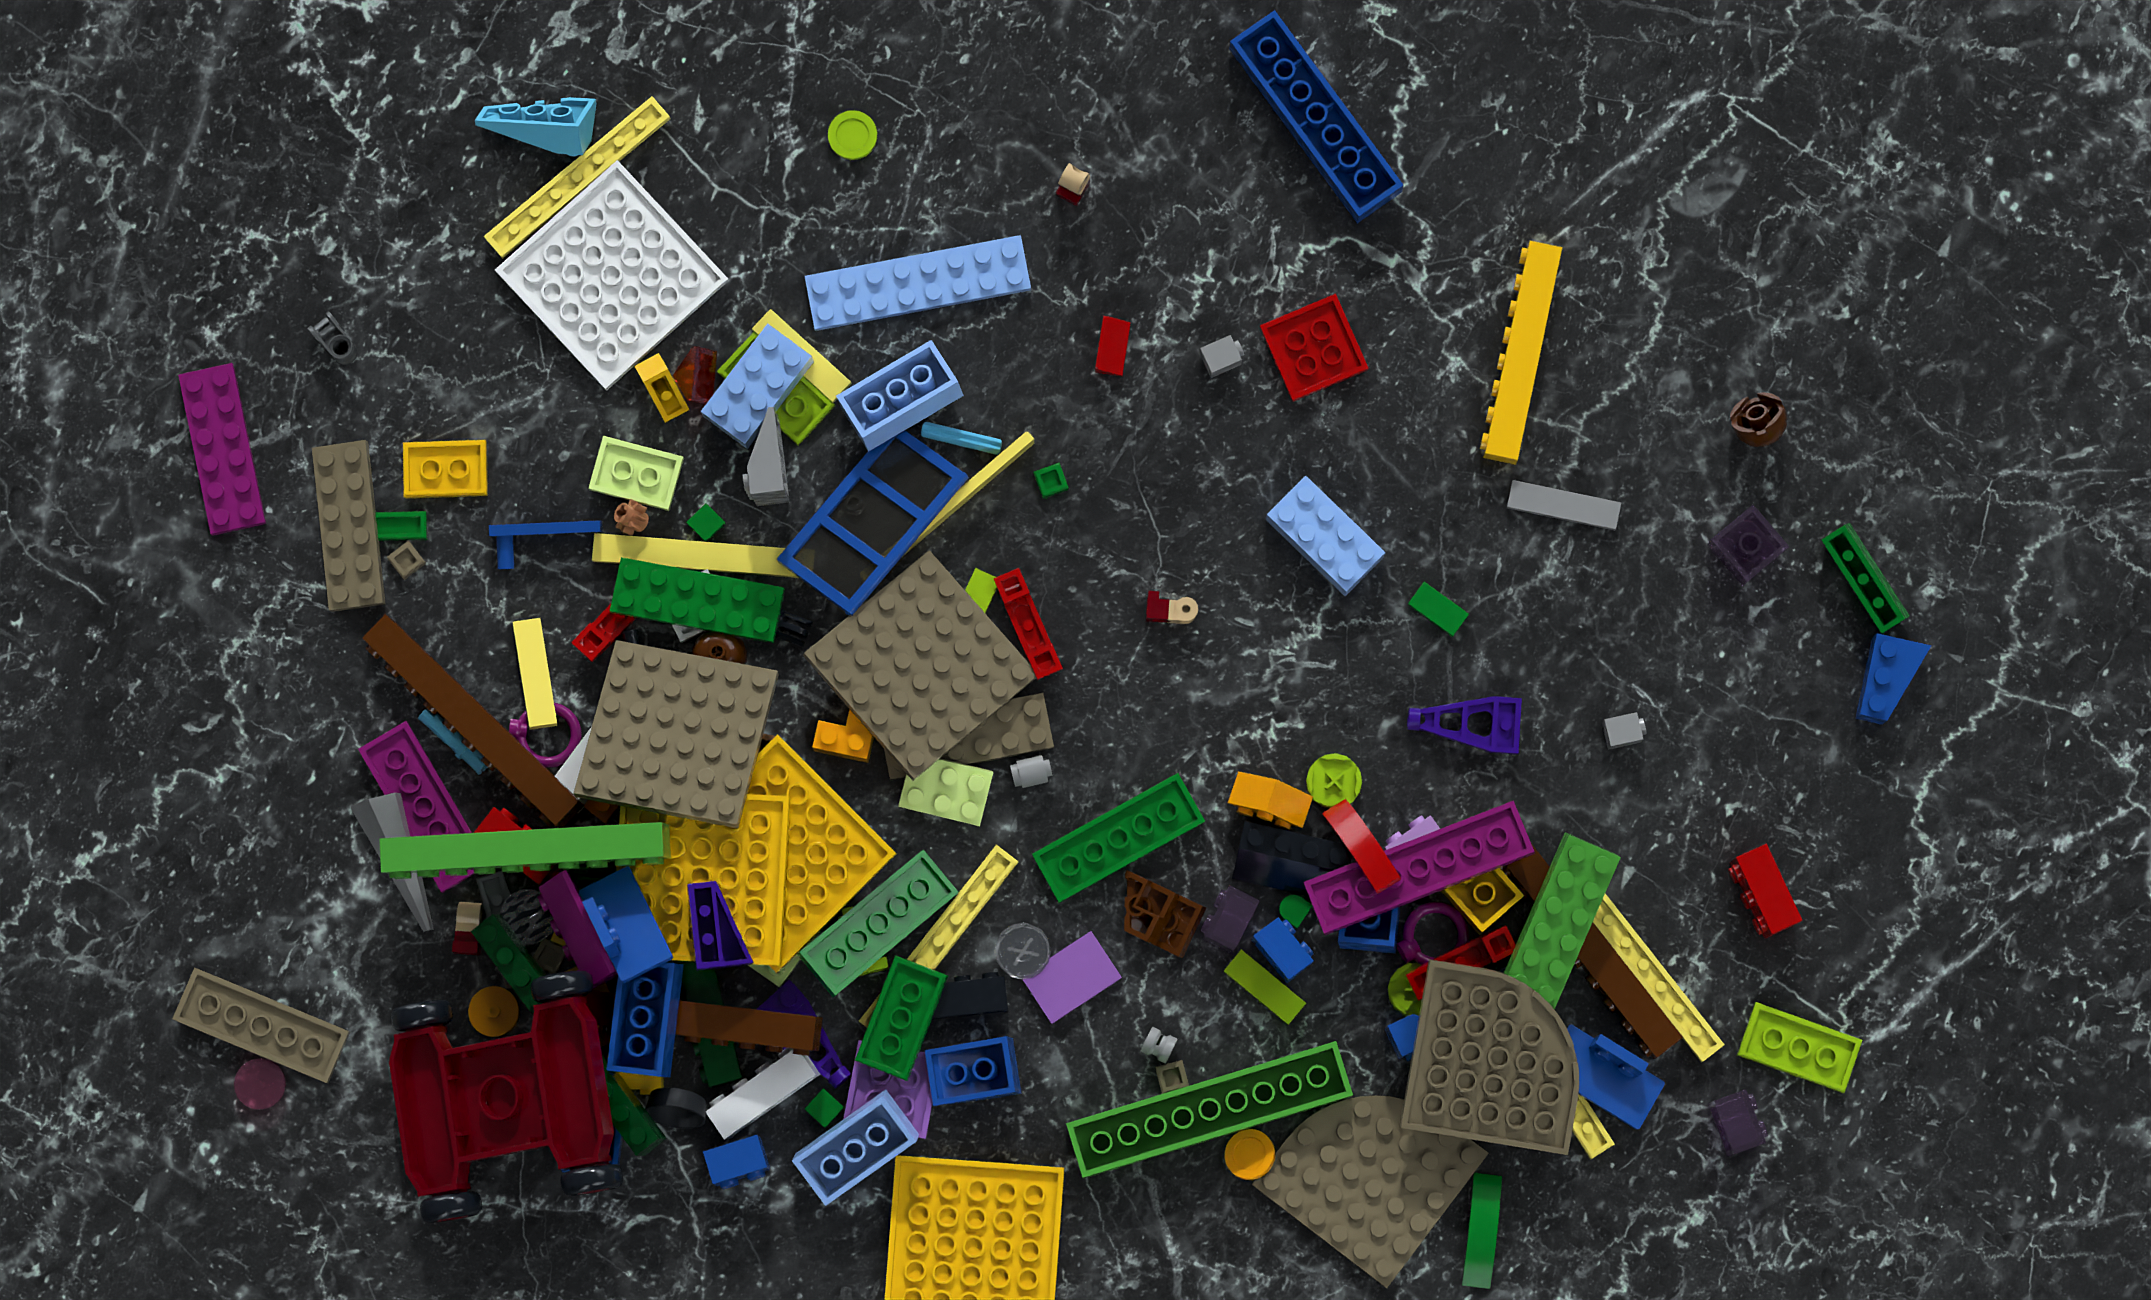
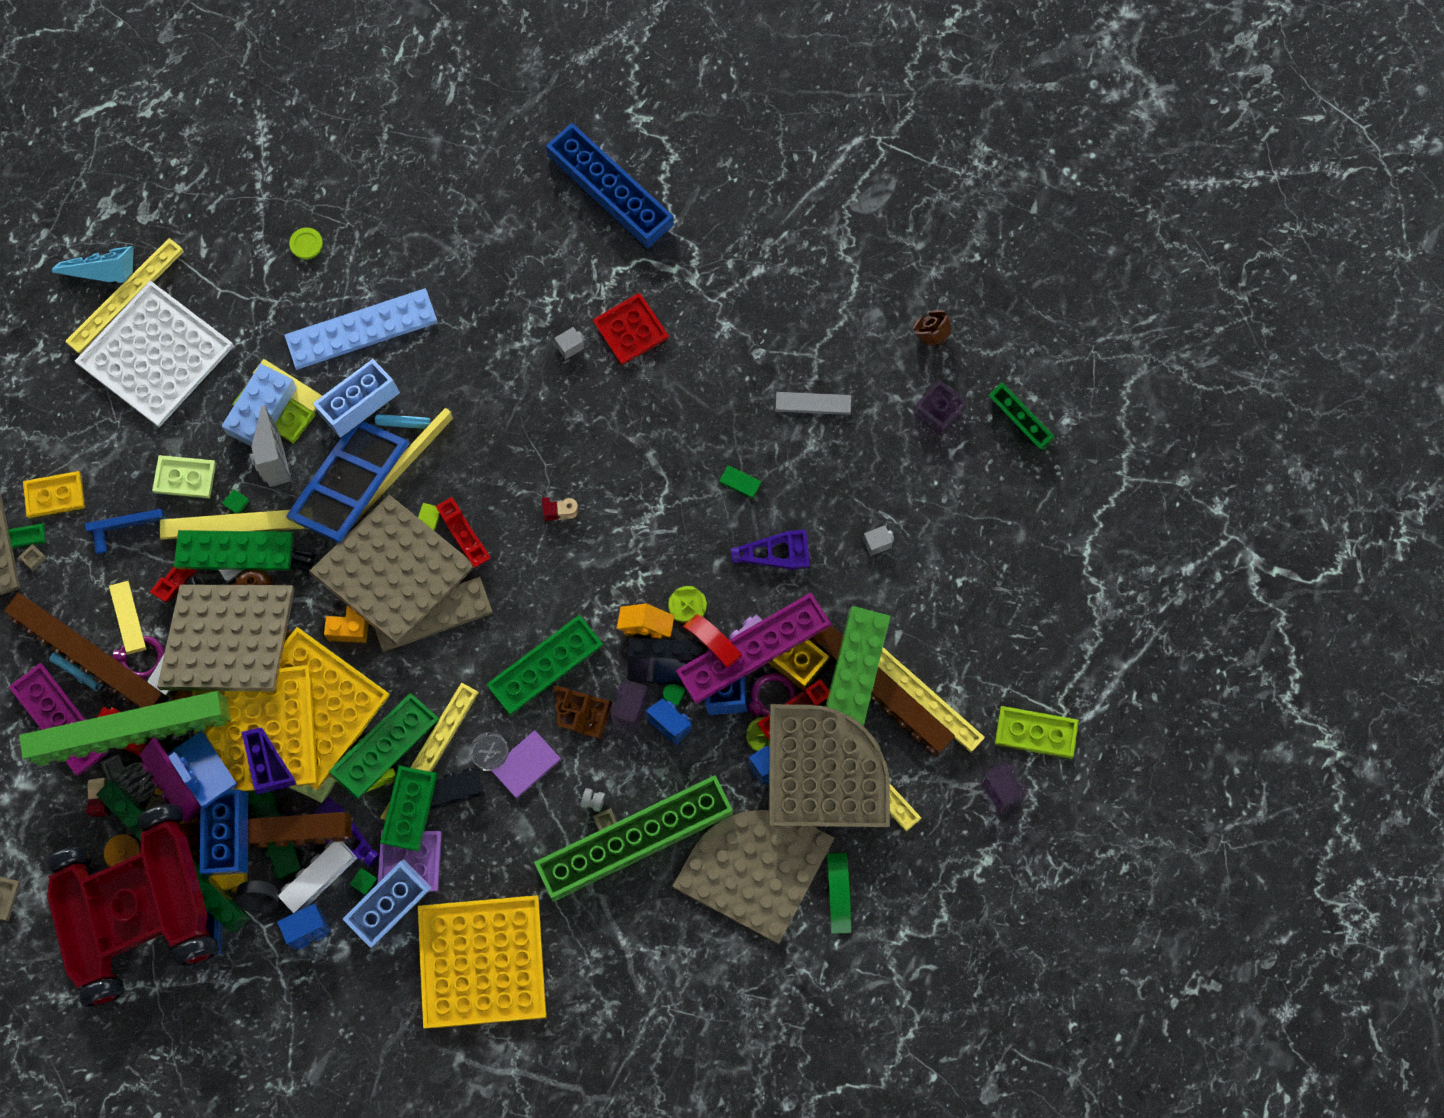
camera: 10 degrees left, 10 degrees down
light grey wedge [350,793,434,932] -> none
nougat gear [614,499,649,536] -> none
yellow slope [635,353,689,423] -> none
clear red slope [673,346,717,405] -> none
yellowish green plate [898,758,993,826] -> none
blue slope [925,1036,1022,1106] -> none
light grey brick [1010,755,1053,788] -> none
green tile [1033,463,1069,499] -> none
tan leg [1055,163,1090,206] -> none
red slope [1095,316,1131,377] -> none
lime tile [1223,949,1306,1025] -> none
light orange piece [1224,1129,1275,1180] -> none
light blue brick [1266,476,1385,596] -> none
yellow brick [1480,241,1562,465] -> none
blue bracket [1567,1025,1665,1130] -> none
red brick [1728,843,1803,939] -> none
blue wedge [1855,633,1932,725] -> none

